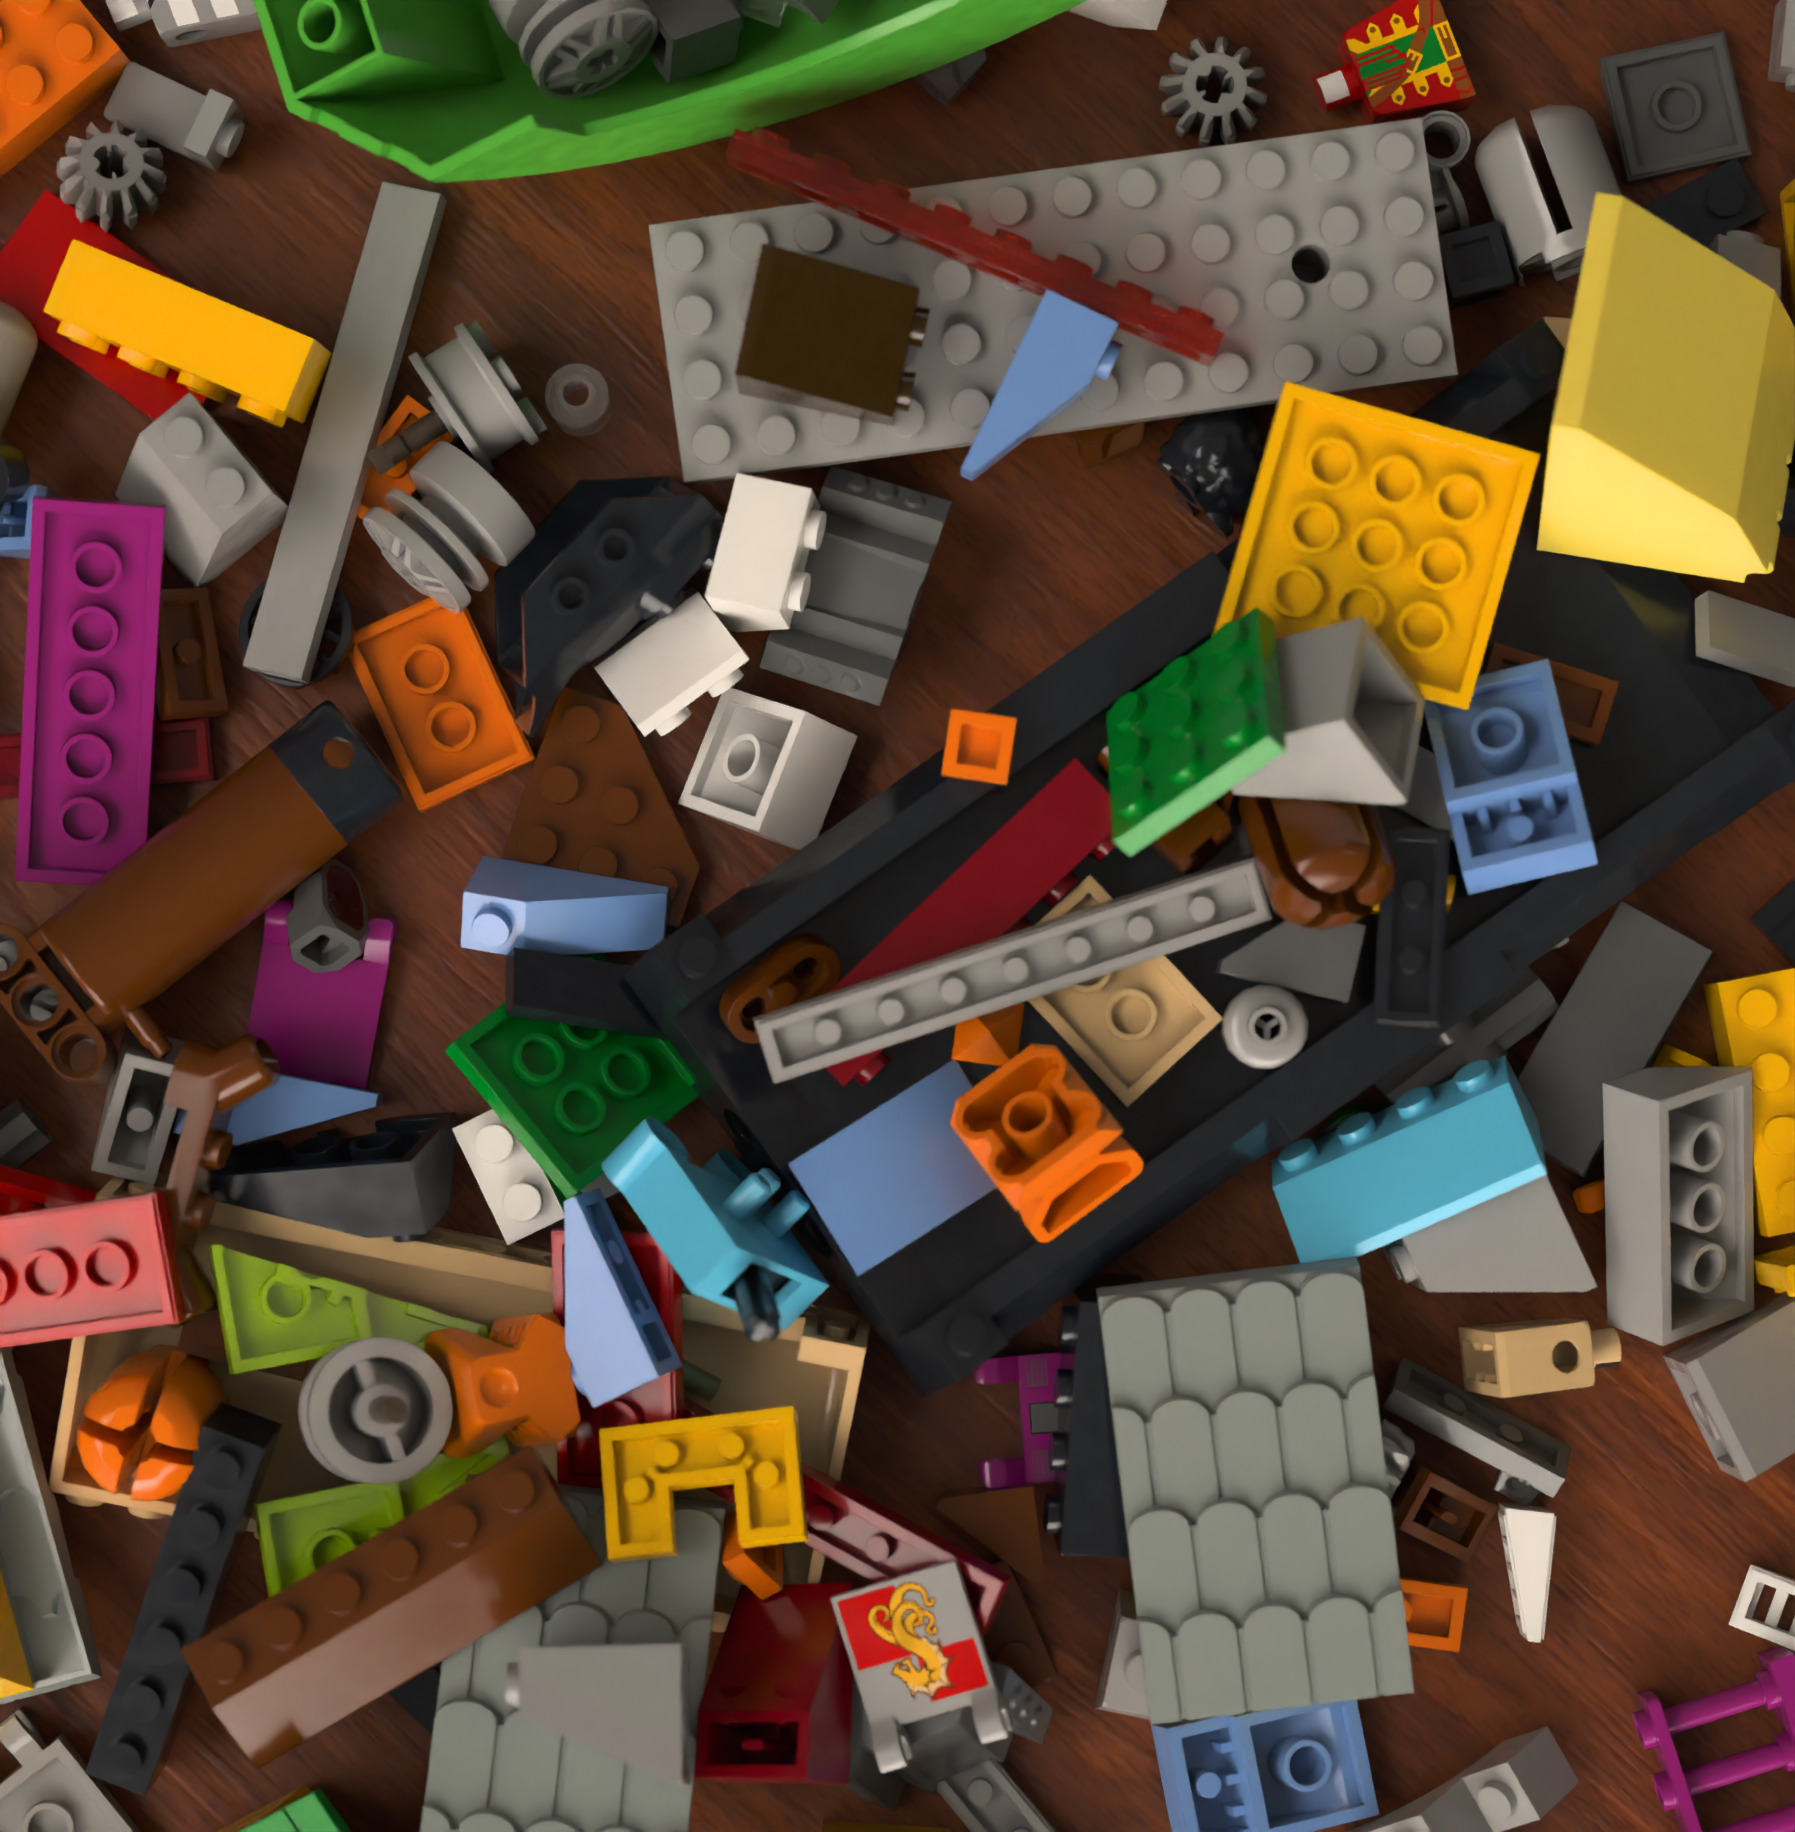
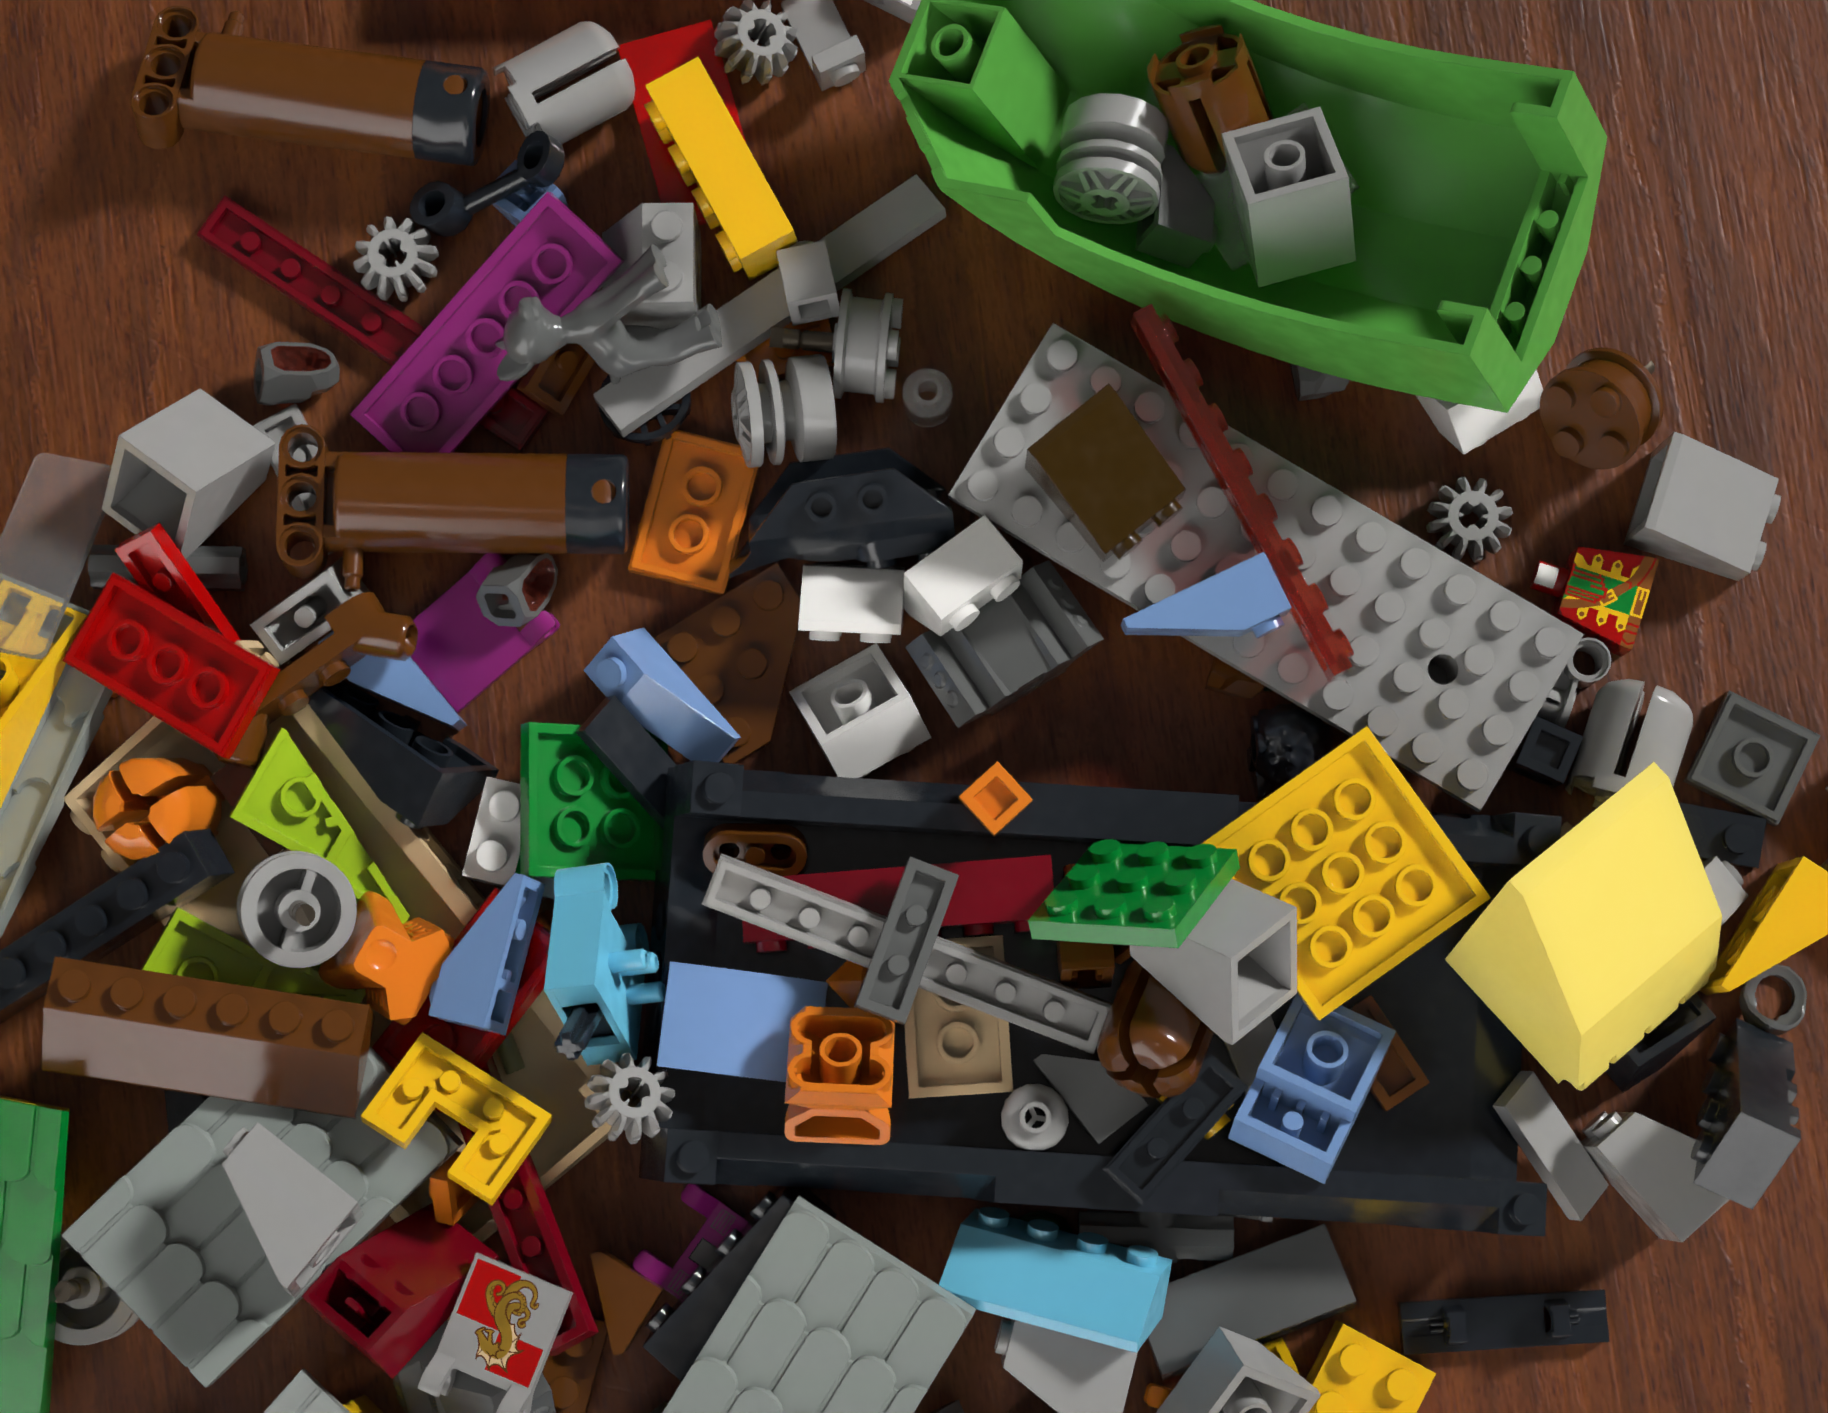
camera: 40 degrees right, 5 degrees down
none -> dark grey animal [495,244,722,384]
none -> light grey gear [584,1053,675,1144]
none -> light grey brick [776,240,840,326]
none -> dark grey hinge [854,857,959,1025]

